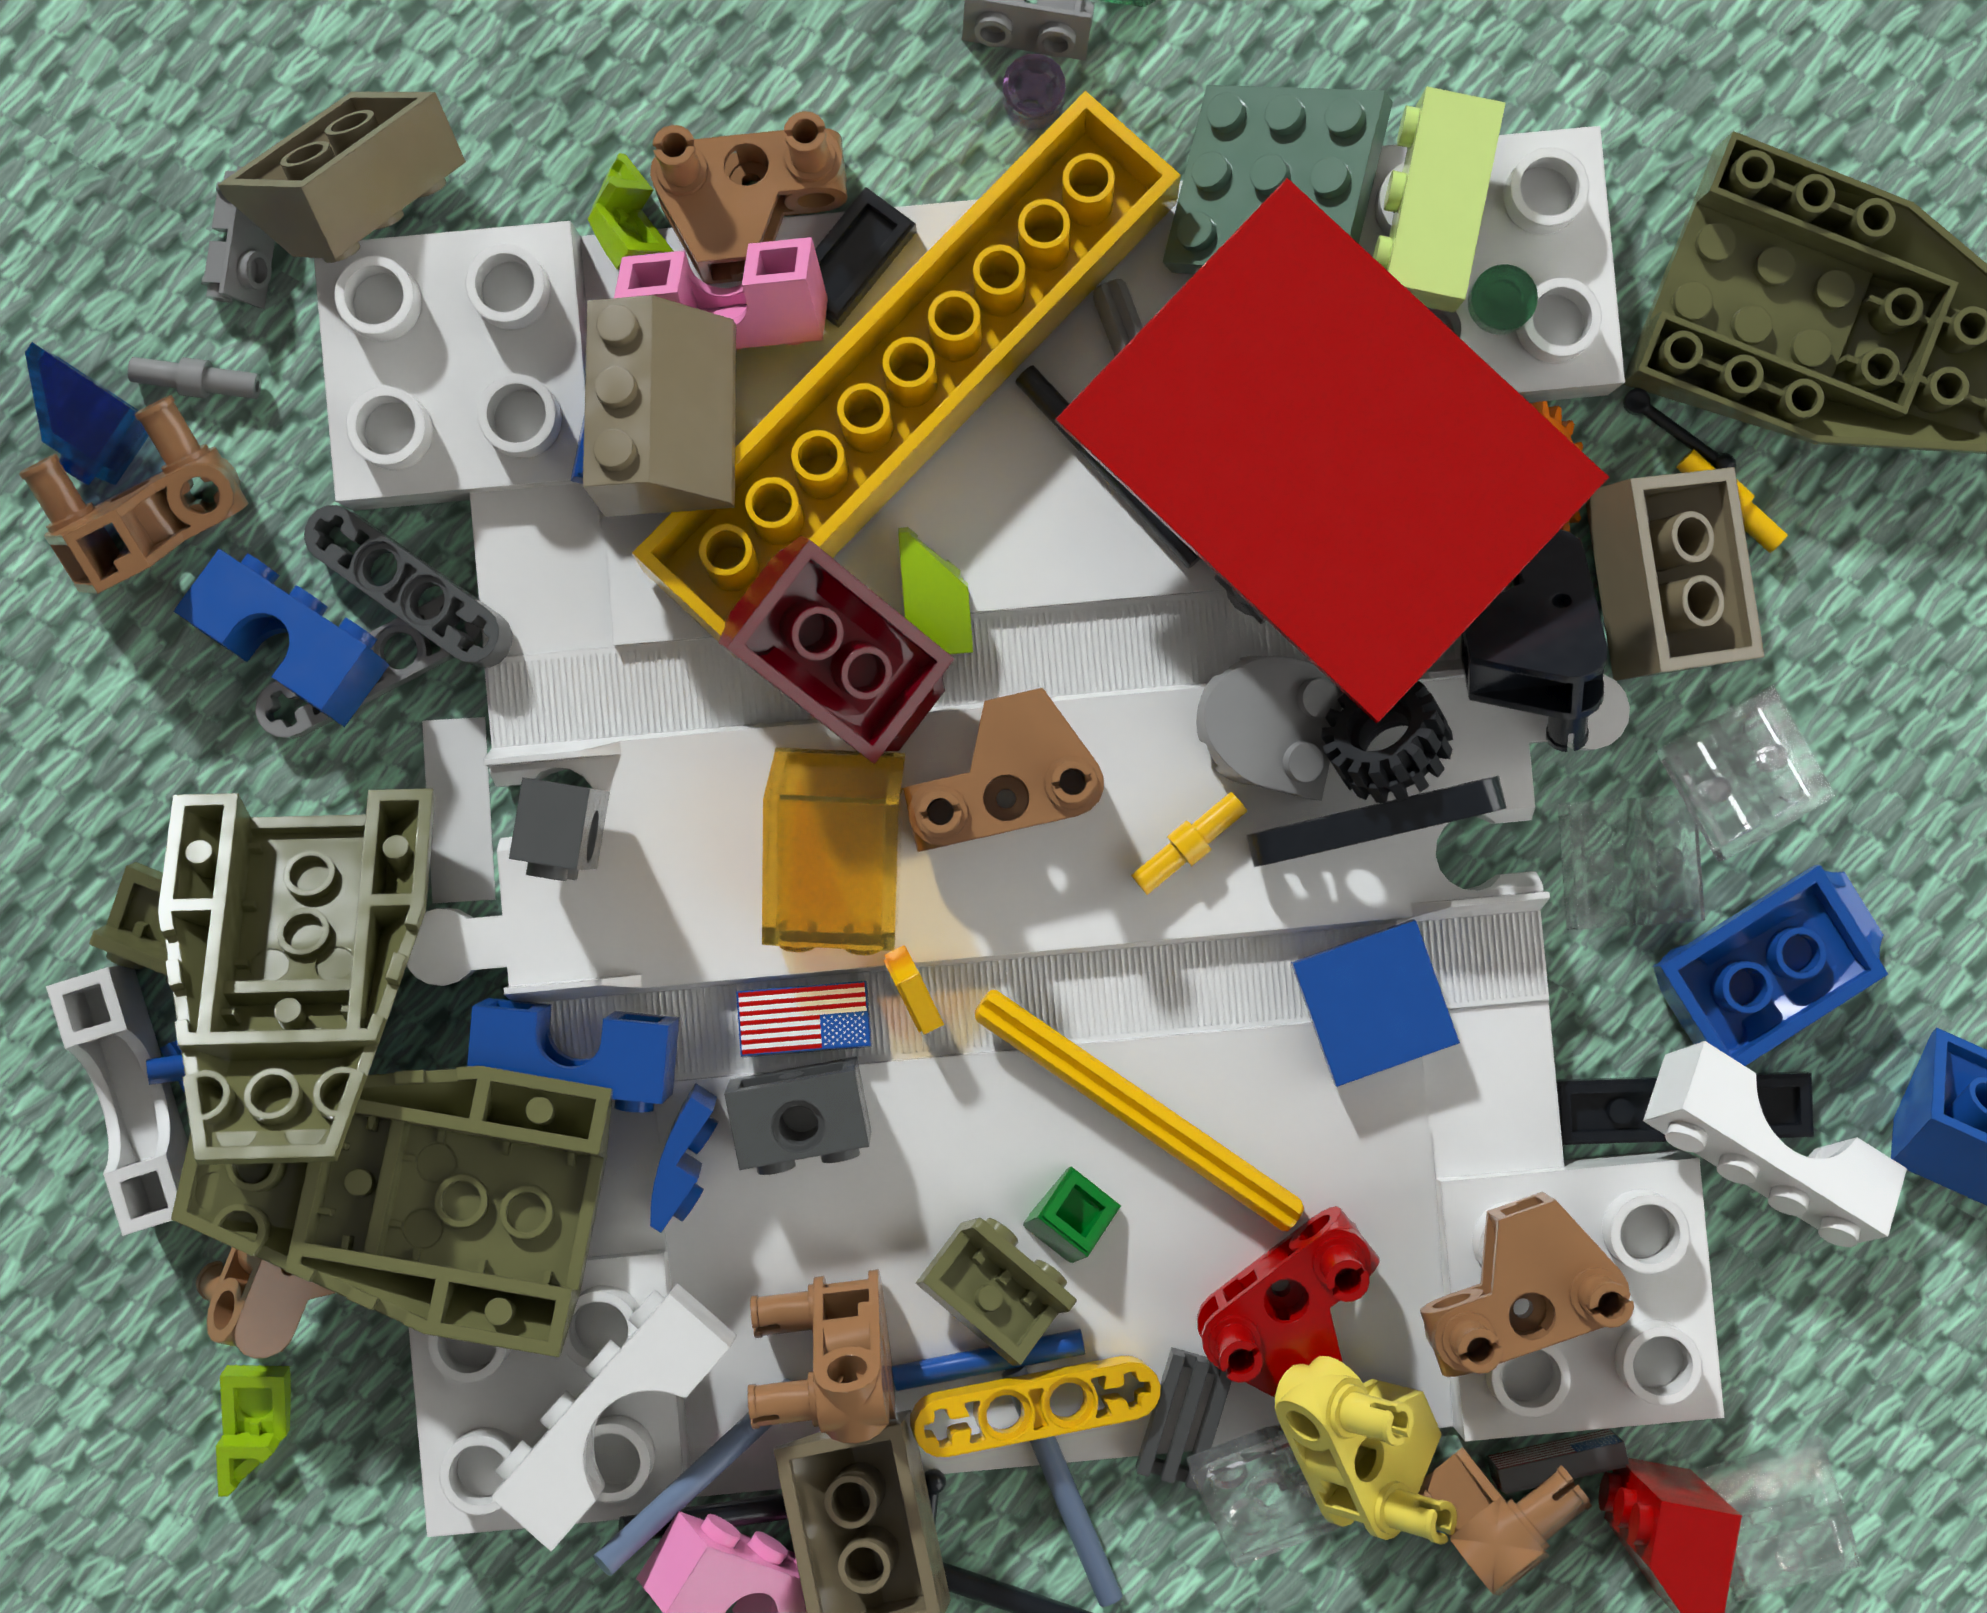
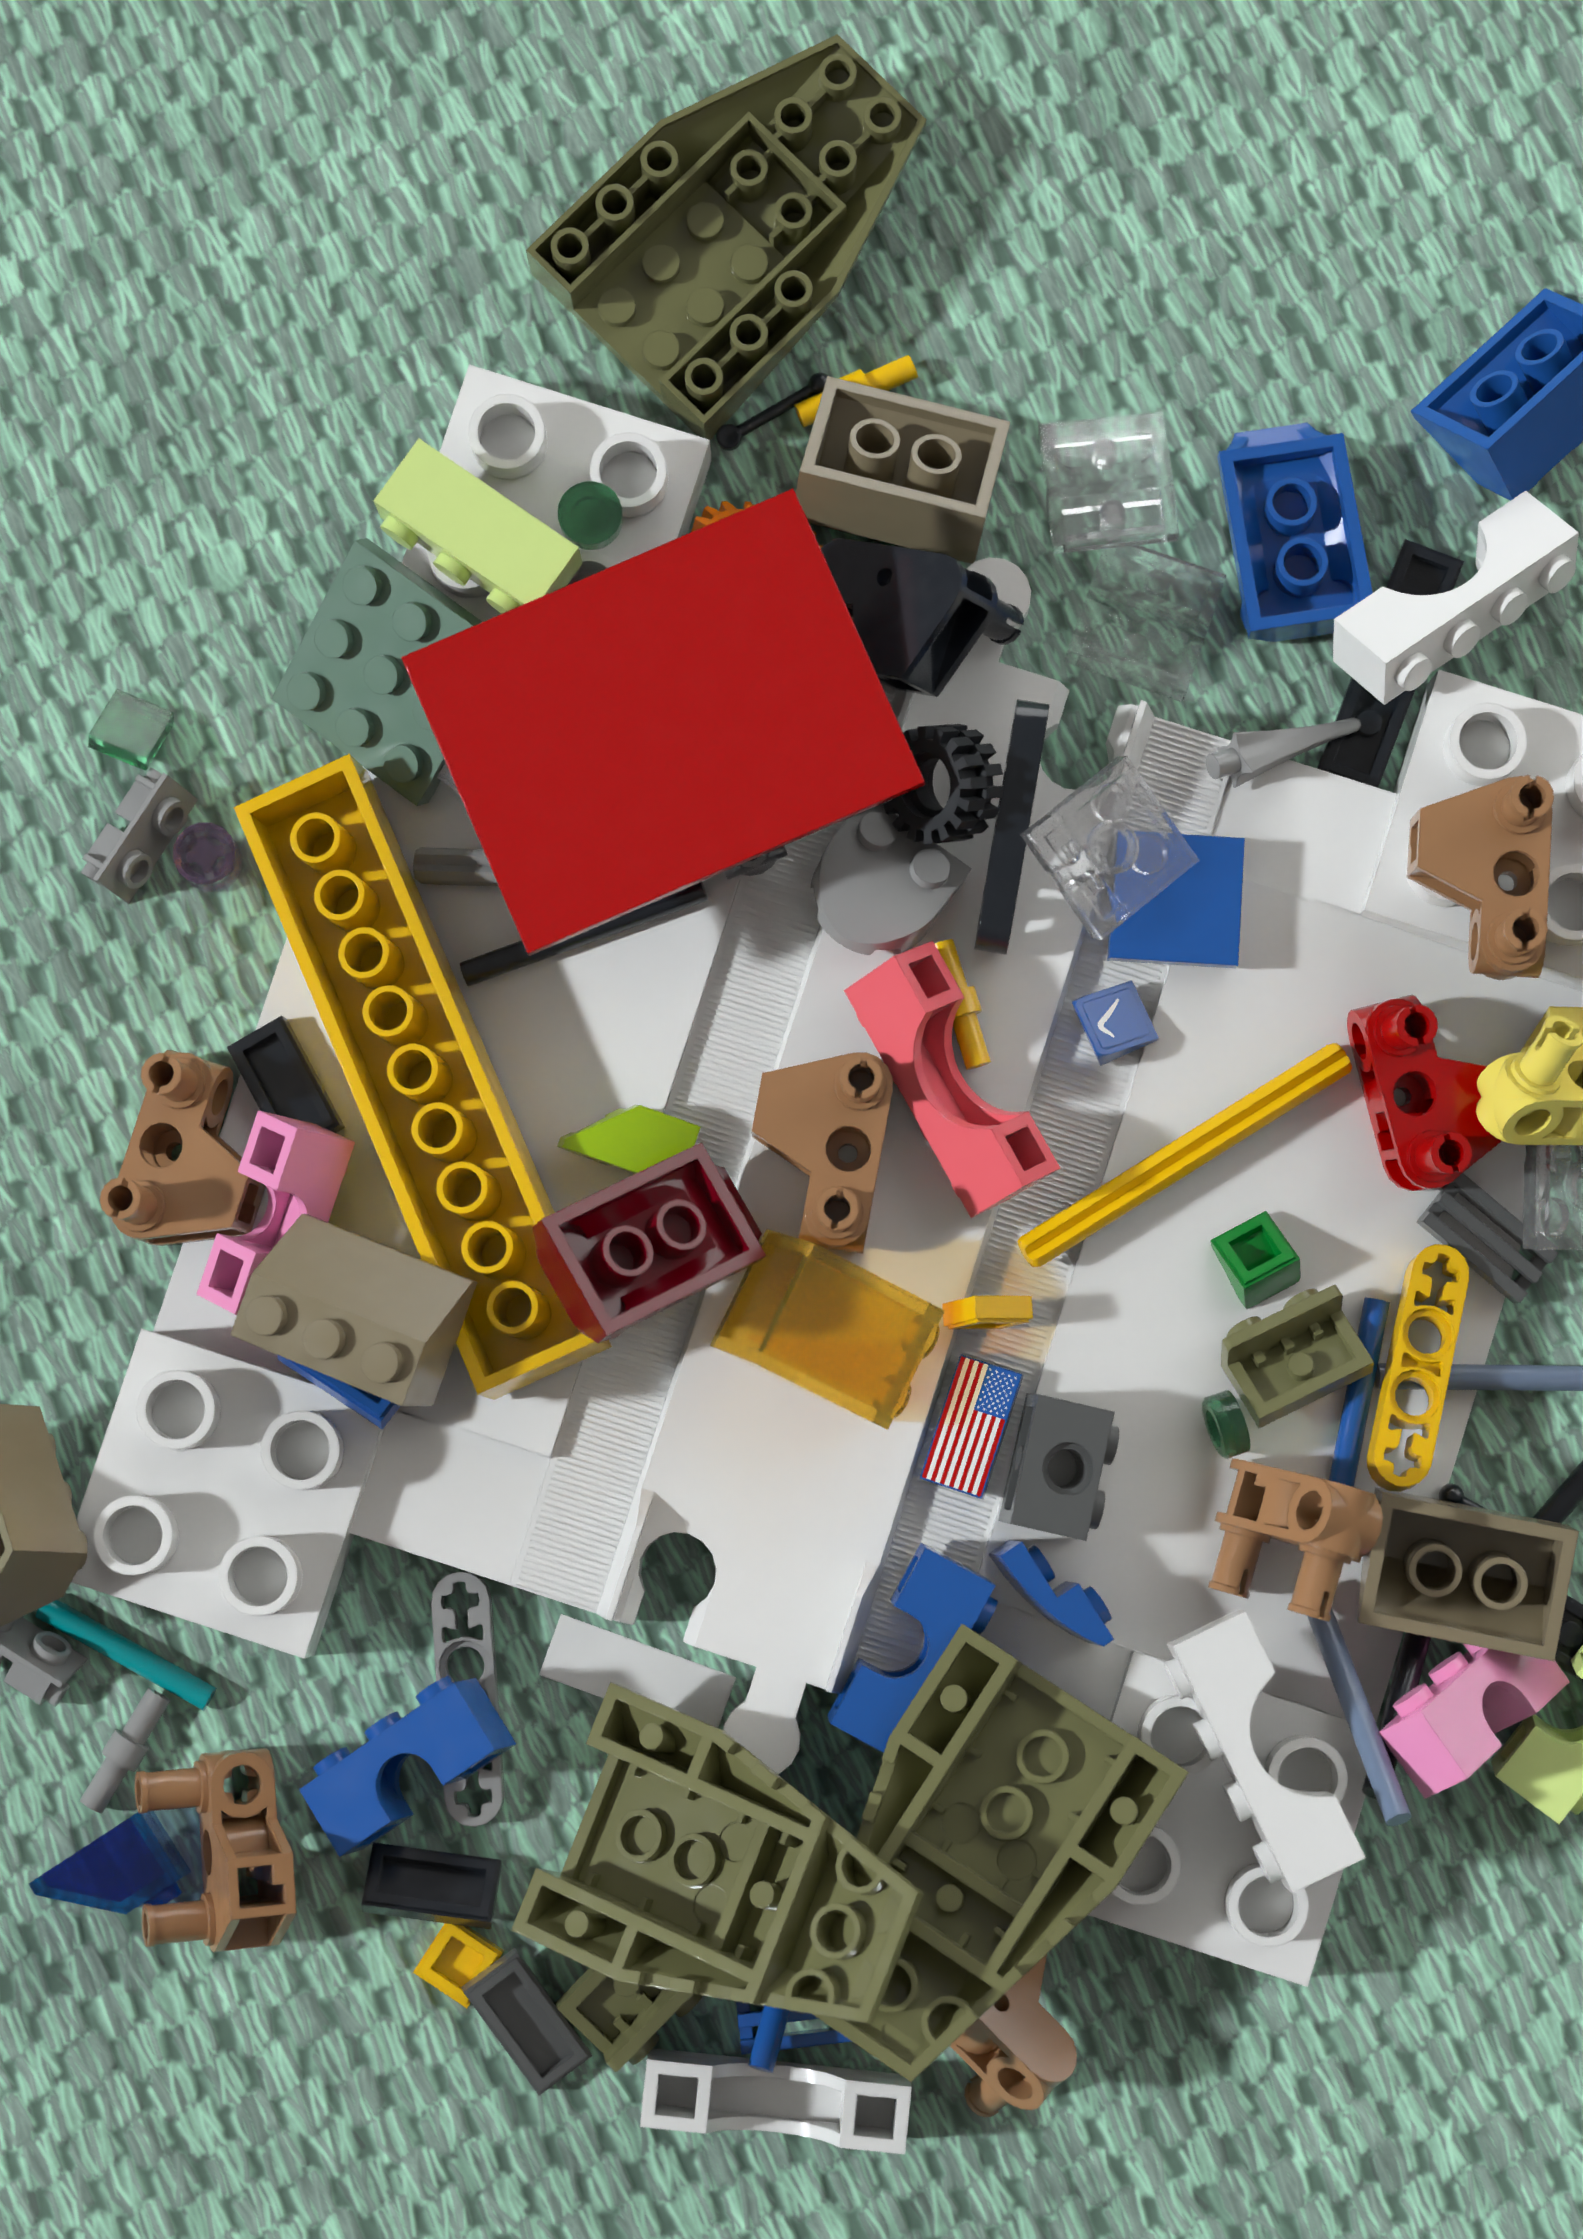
camera: 70 degrees left, 5 degrees down
lime slope [216,1365,291,1497] -> none
dark grey beam [304,505,512,668] -> none
dark grey brick [509,777,610,881] -> none
lime slope [588,153,674,270] -> none
none -> teal bar [35,1599,217,1711]
none -> black tile [361,1842,502,1930]
none -> yellow tile [413,1923,505,2008]
none -> dark grey tile [462,1947,592,2096]
none -> coral arch [844,941,1060,1218]
none -> clear hinge [1020,756,1200,939]
none -> slope [1072,981,1159,1066]
none -> clear green tile [1202,1390,1251,1459]
none -> light grey piece [1206,717,1361,788]

